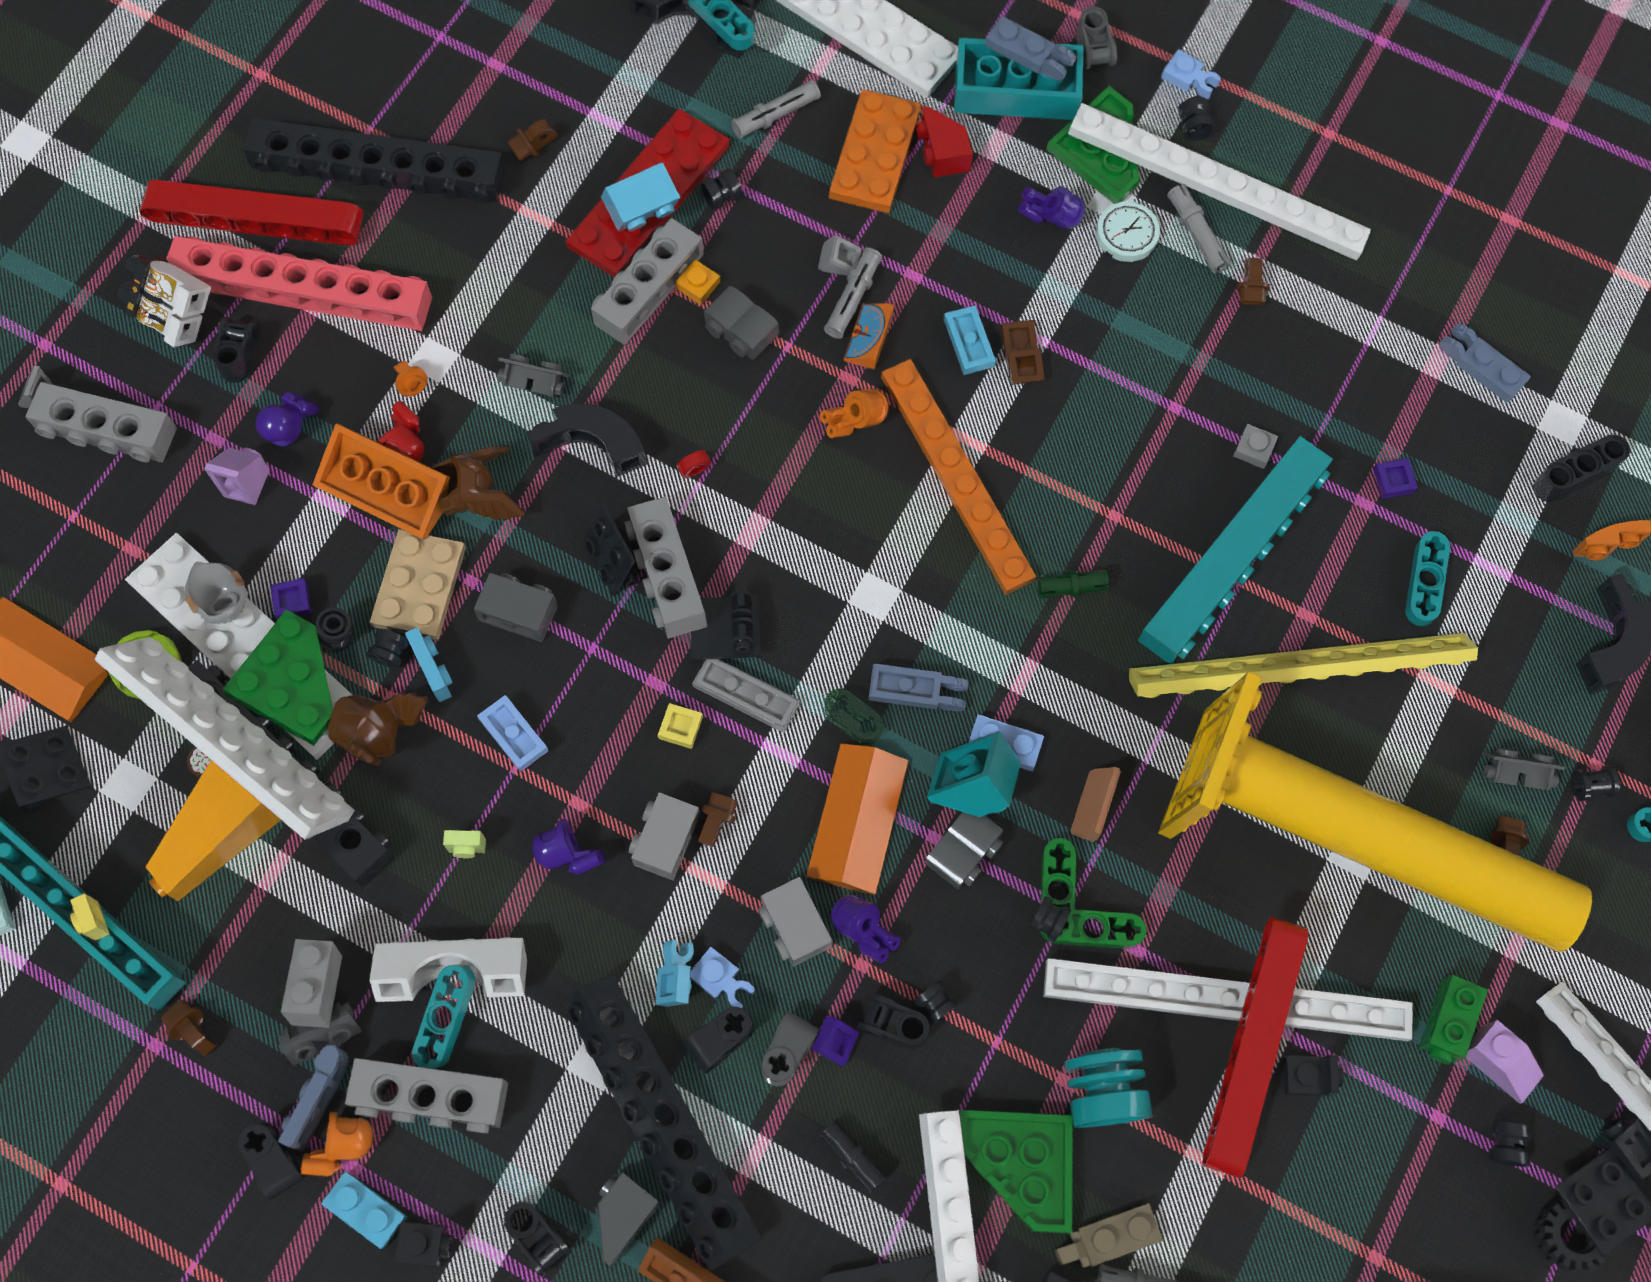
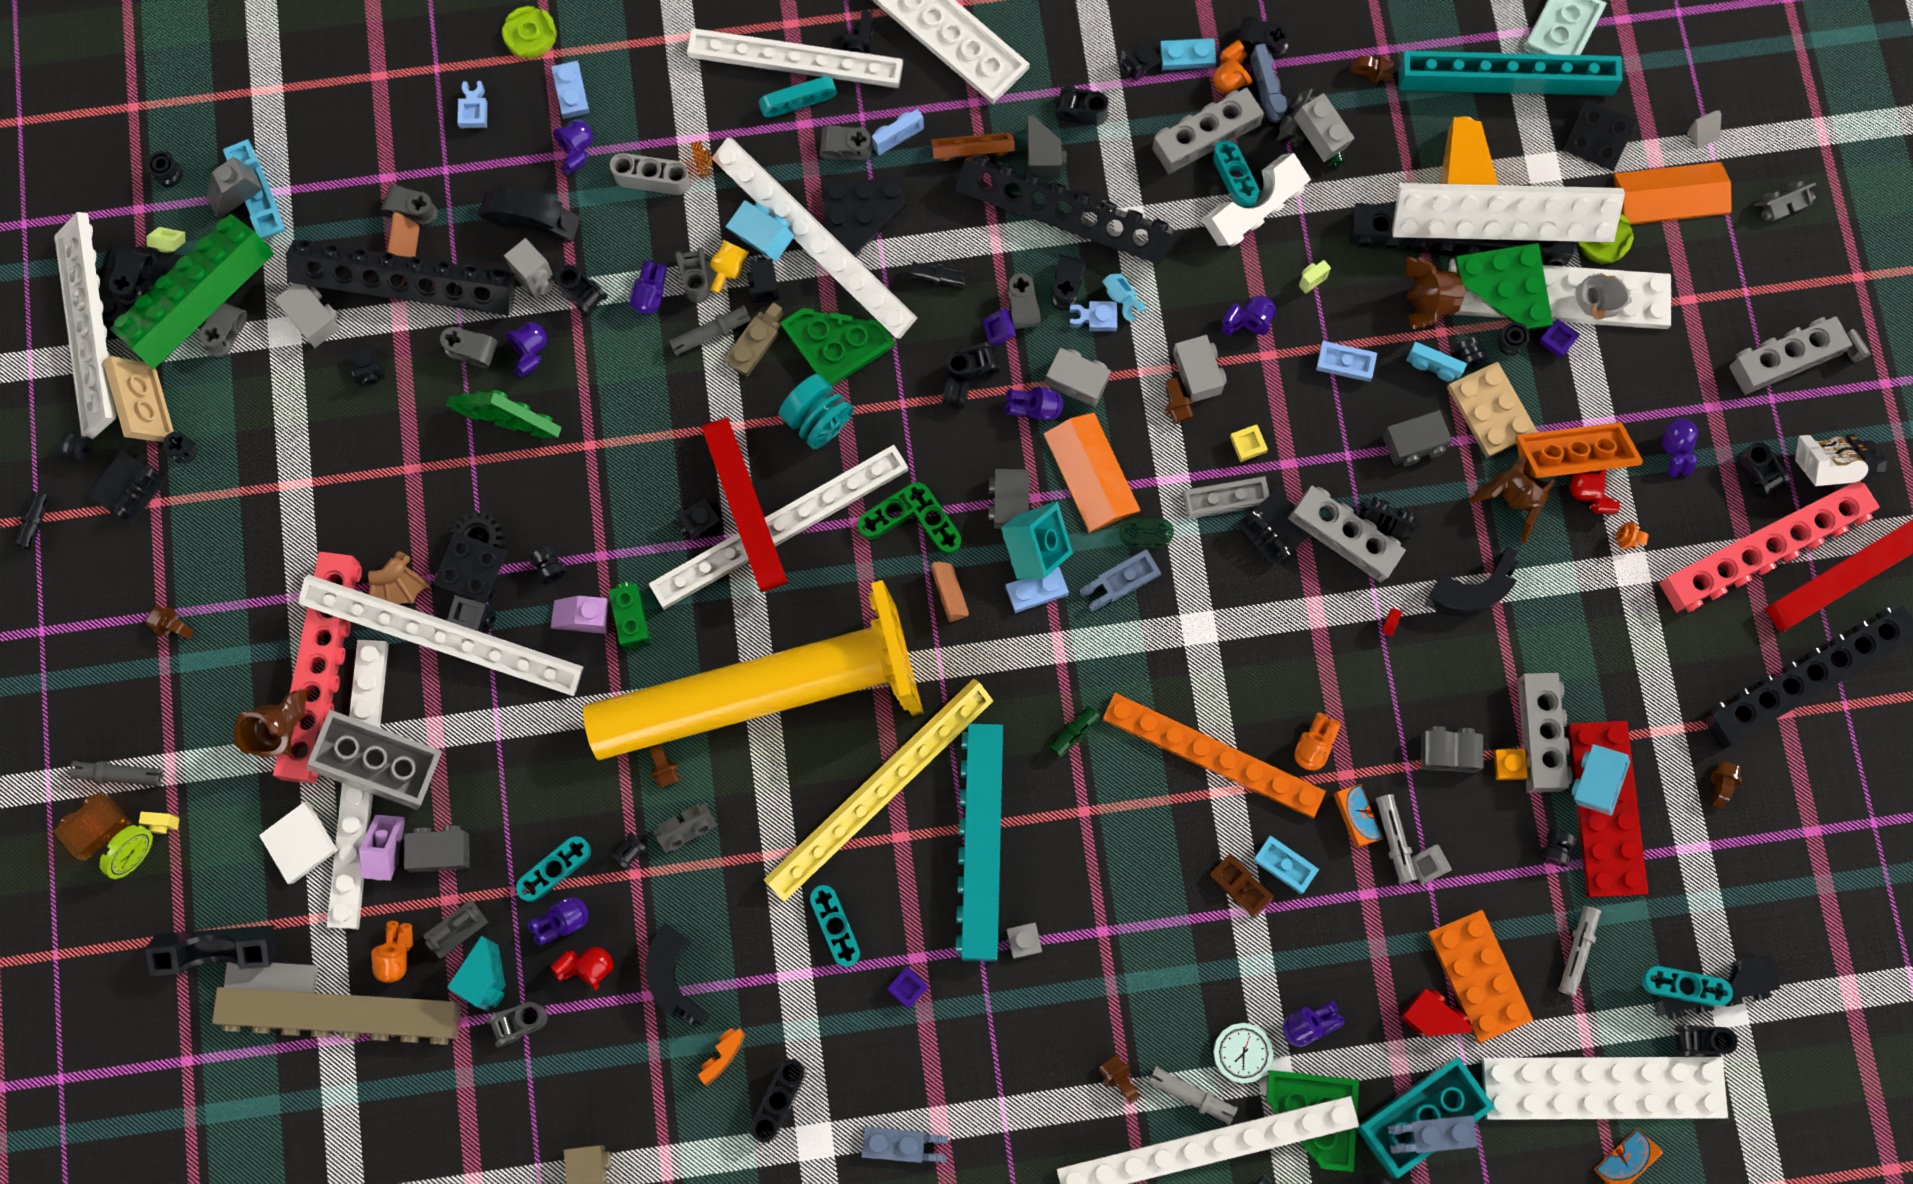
camera: 145 degrees right, 5 degrees up
light yellow plate [70,893,110,941] -> none
lavender slope [205,448,270,505] -> none
dark grey hinge [497,354,569,398] -> none
black wheel [1029,896,1071,942] -> none

